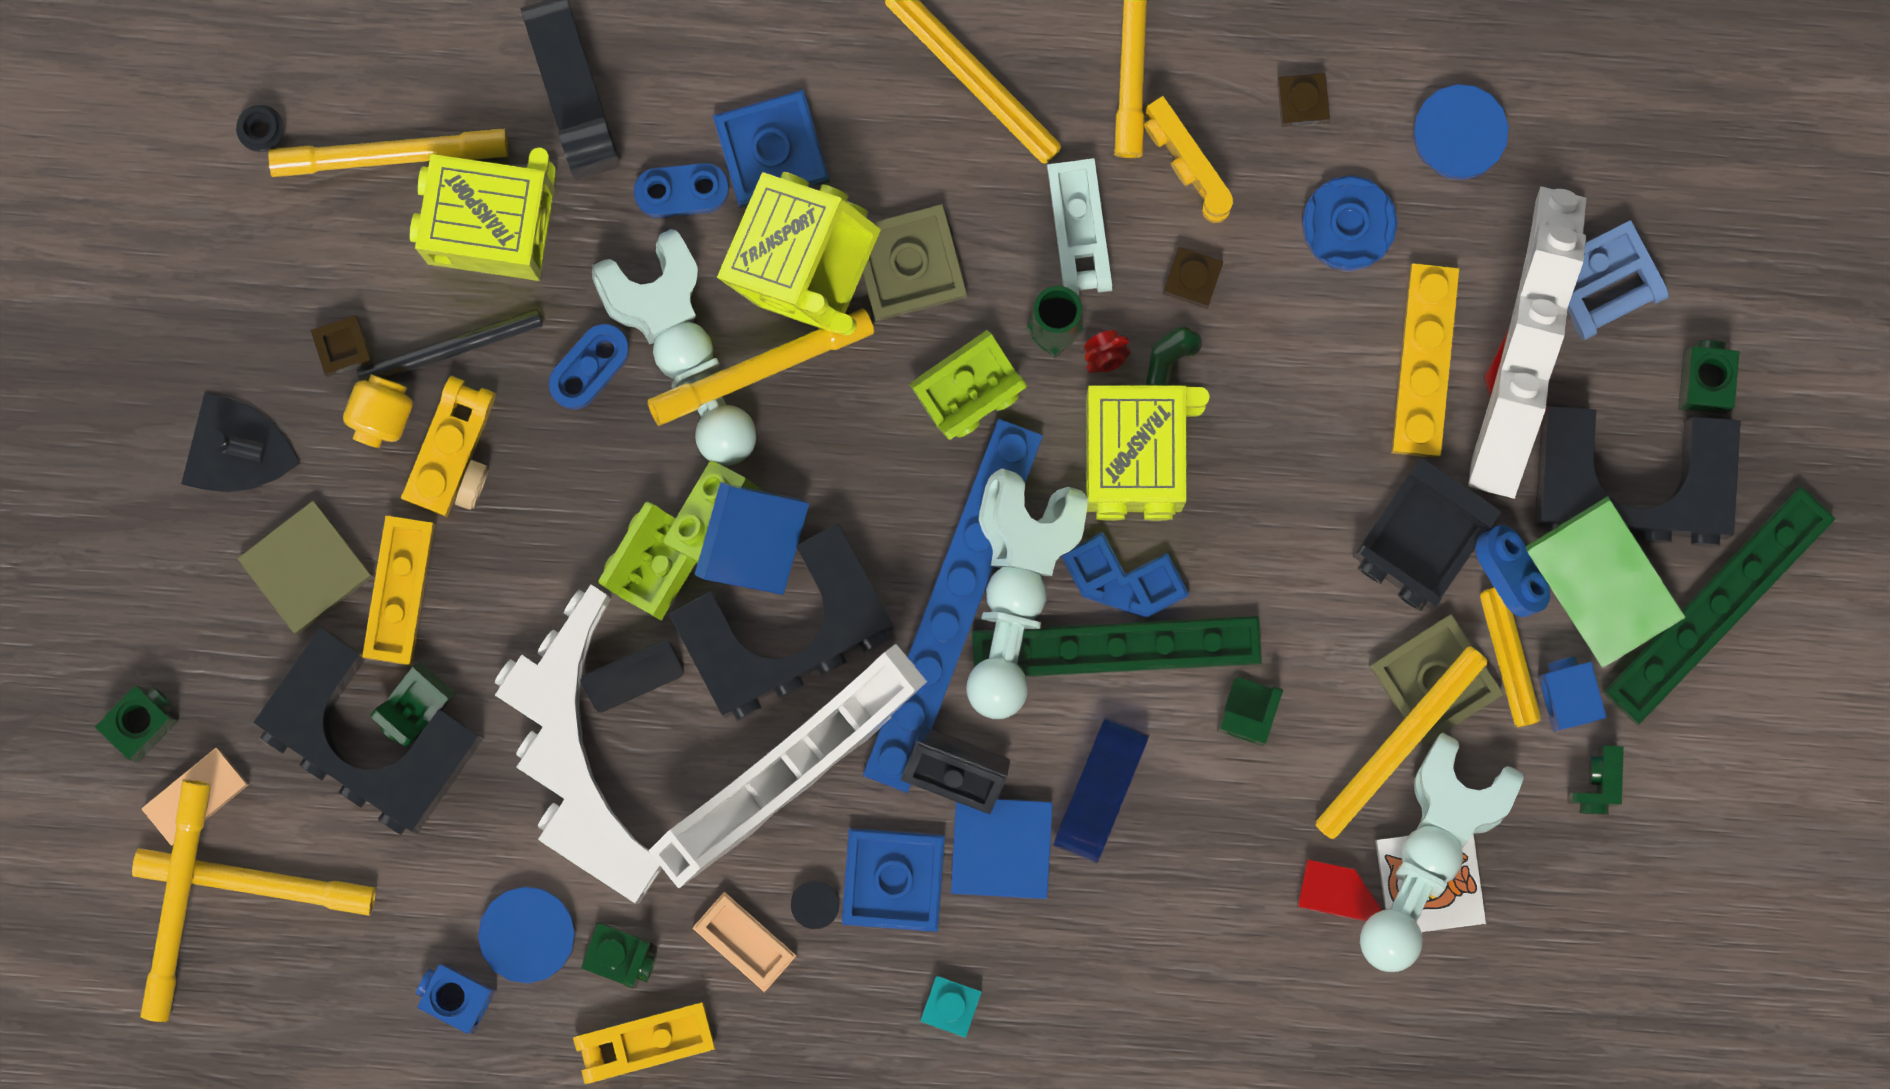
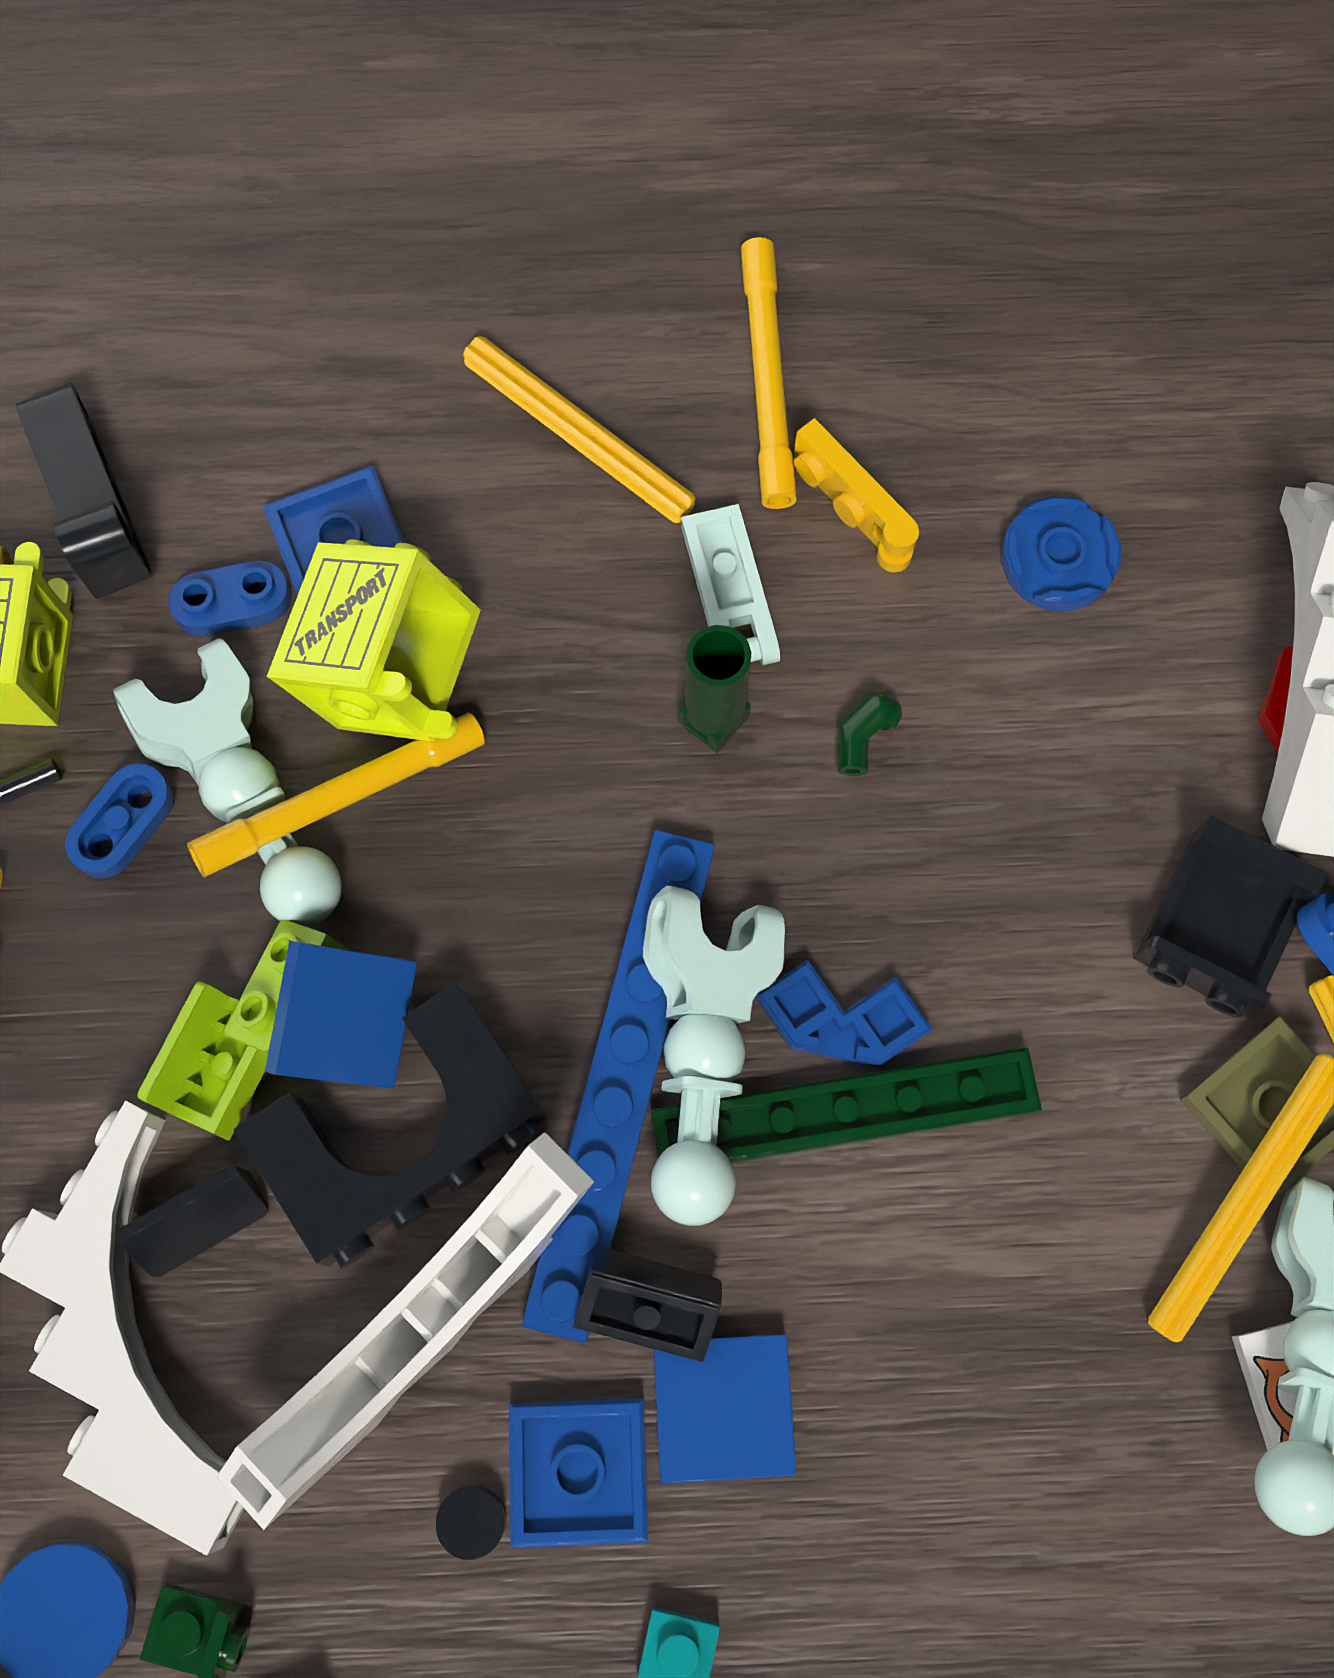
camera: 10 degrees left, 10 degrees down
light nougat tile [693,892,797,992] -> none
olive tile [863,204,967,322] -> none
lime bracket [909,330,1027,440] -> none
clear blue beam [1053,717,1150,864] -> none
red plate [1084,330,1131,373] -> none
neon yellow container [1086,386,1210,521] -> none
dark brown plate [1163,247,1223,309] -> none
dark green panel [1217,678,1283,746] -> none
dark brown plate [1277,73,1330,127] -> none
red tile [1297,859,1382,922] -> none
yellow plate [1391,263,1459,458] -> none
blue tile [1413,84,1509,180] -> none

